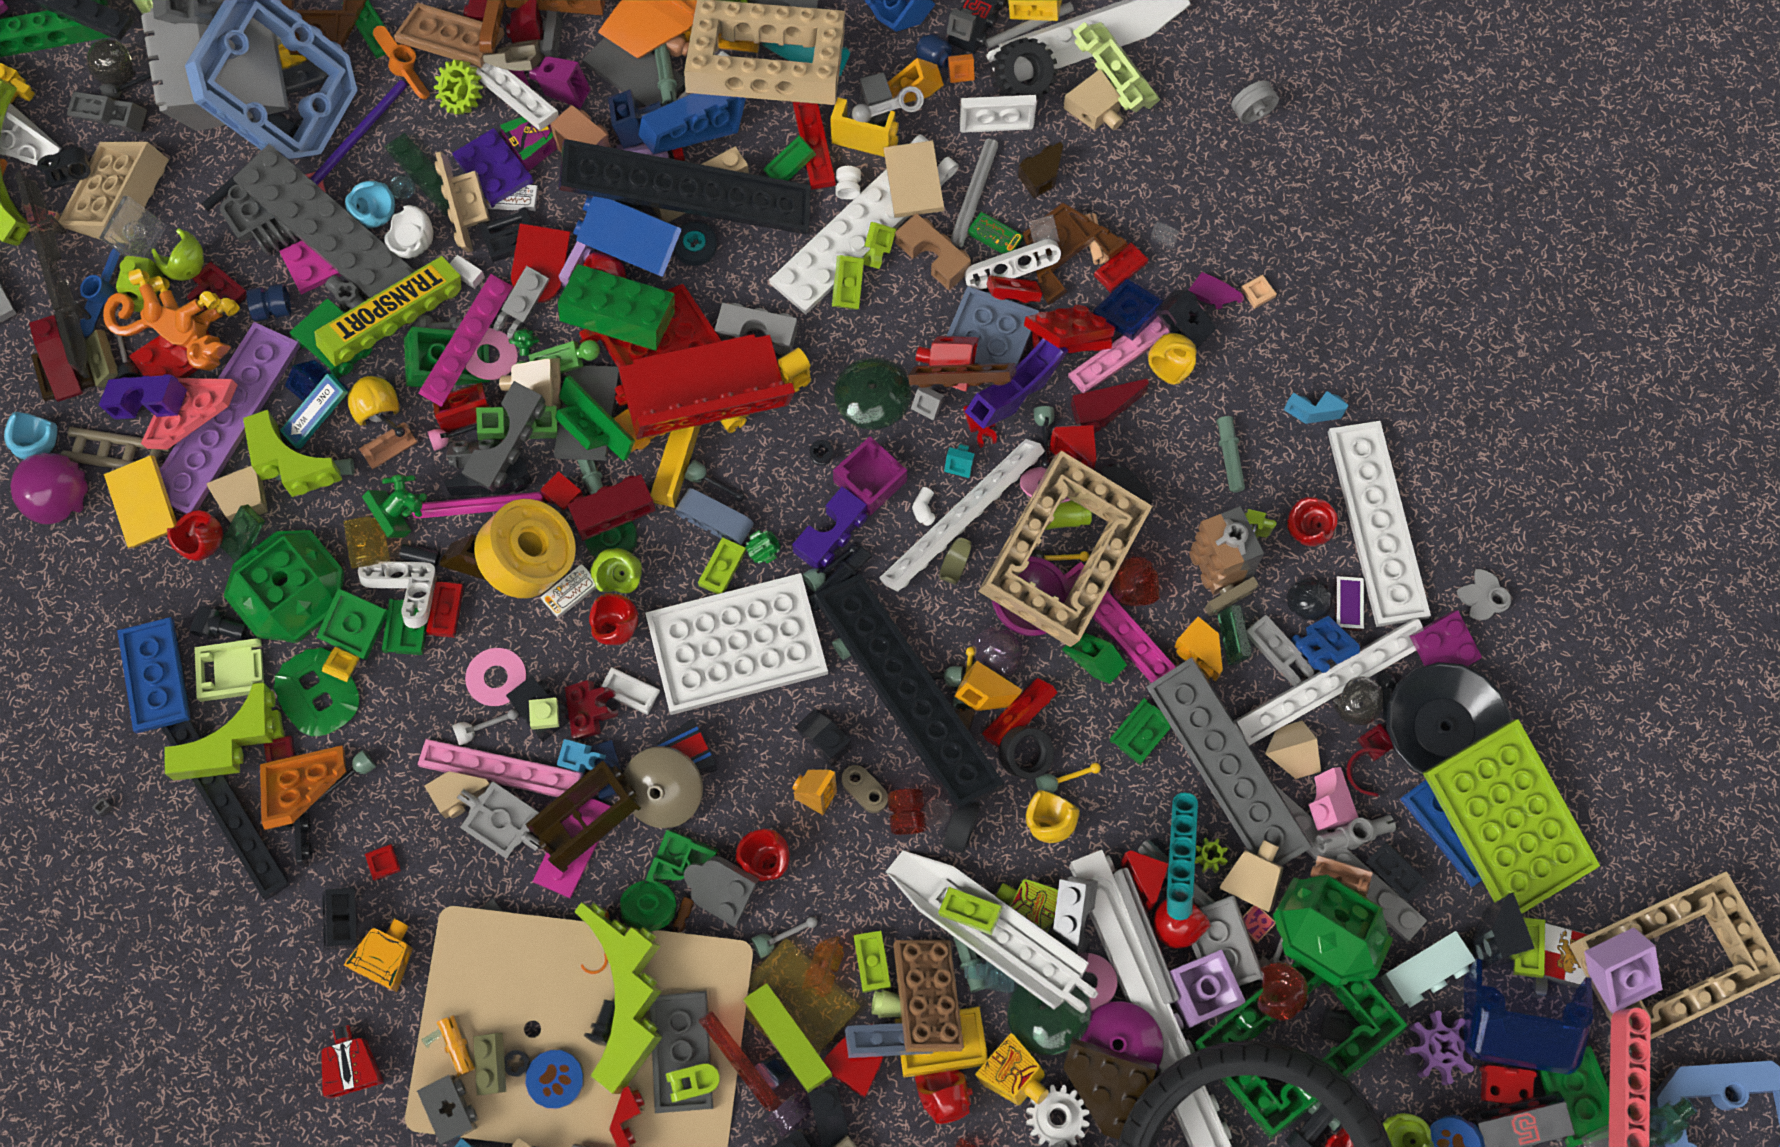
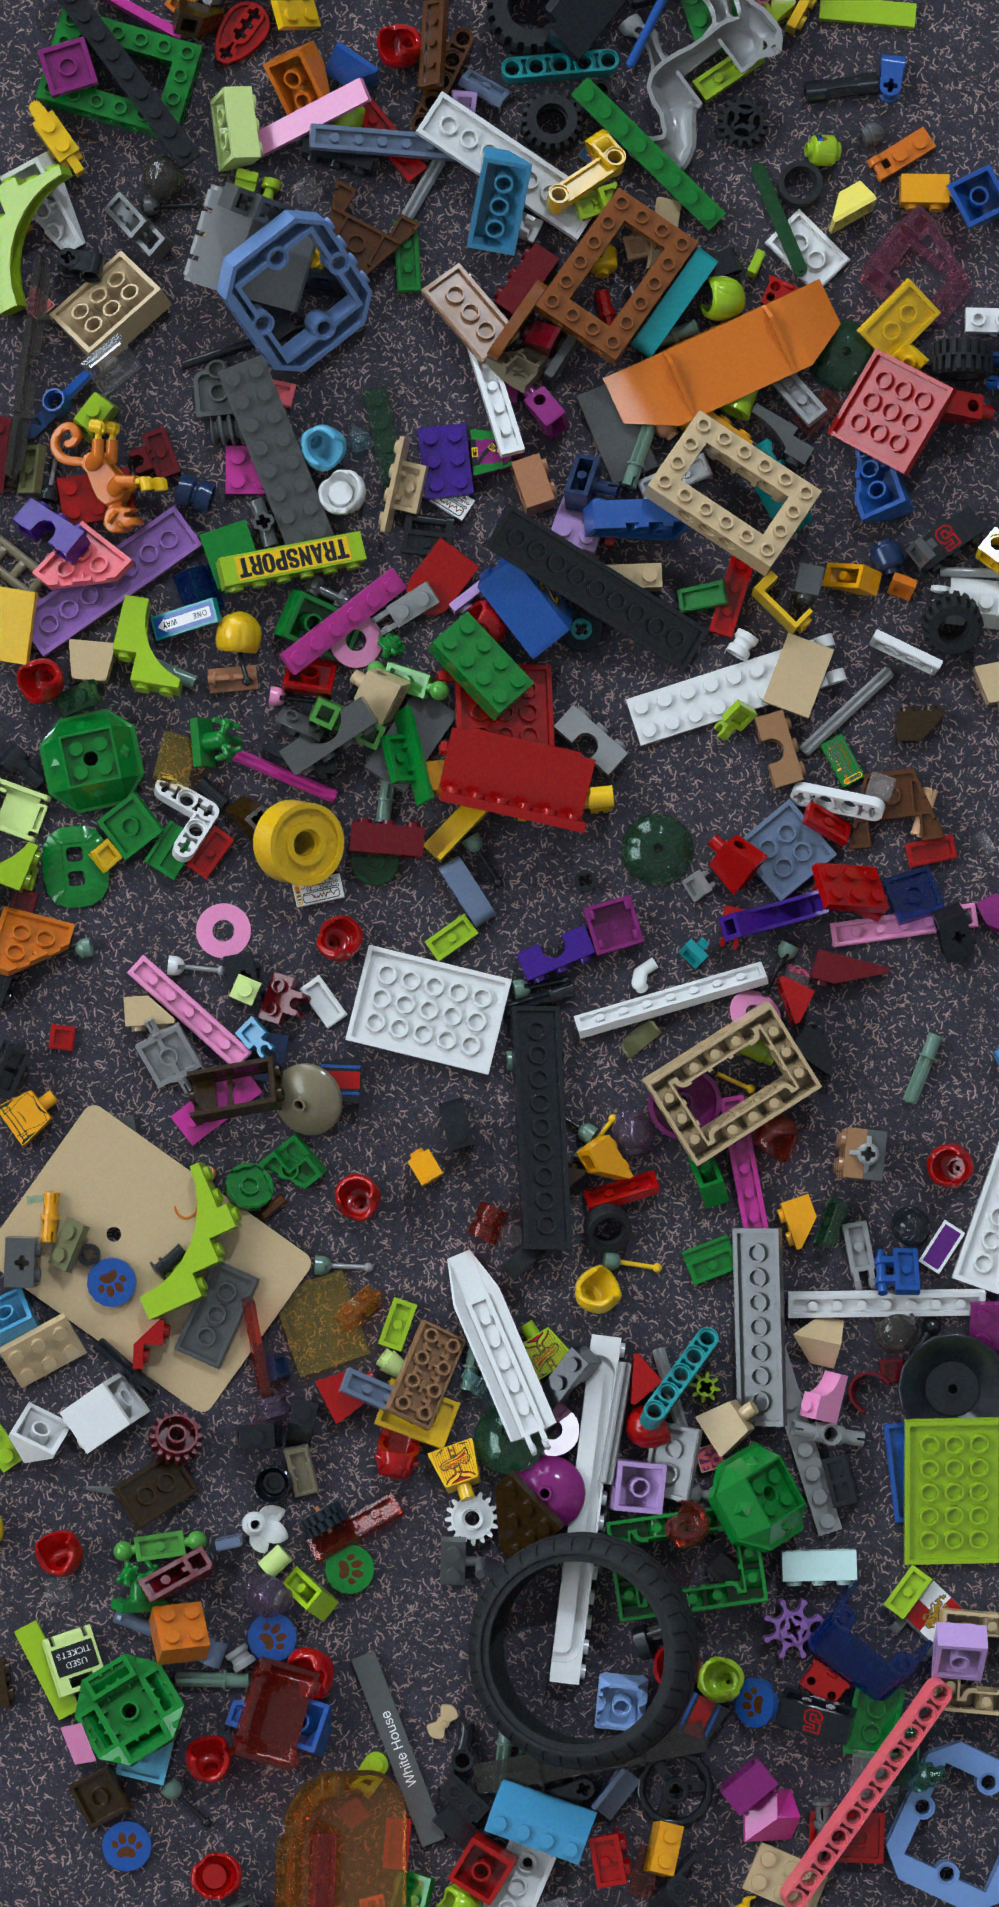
camera: 25 degrees right, 15 degrees up
lime piece [152,228,204,281] -> none
dark purple piece [310,80,407,186] -> none
orange piece [373,26,430,100] -> none
lime gear [434,60,483,115] -> none
white piece [450,255,485,289] -> none
red panel [540,471,583,510] -> none
lime piece [591,548,642,594] -> none
lime plate [666,1064,720,1103] -> none
dark grey plate [684,856,759,927] -> none
lime tile [743,983,832,1093] -> none
green gear [745,530,781,564] -> none
lime plate [832,255,864,310] -> none
dark tan plate [842,765,888,813] -> none
light grey piece [852,86,924,123] -> none
reddish brown plate [908,363,1016,388] -> none
lime plate [938,887,1002,935] -> none
yellow piece [1148,333,1197,385] -> none
dark tan plate [1204,576,1258,616] -> none
lime piece [1244,509,1277,538] -> none
nougat hinge [1310,855,1373,898] -> none
black slope [1468,893,1535,972] -> none

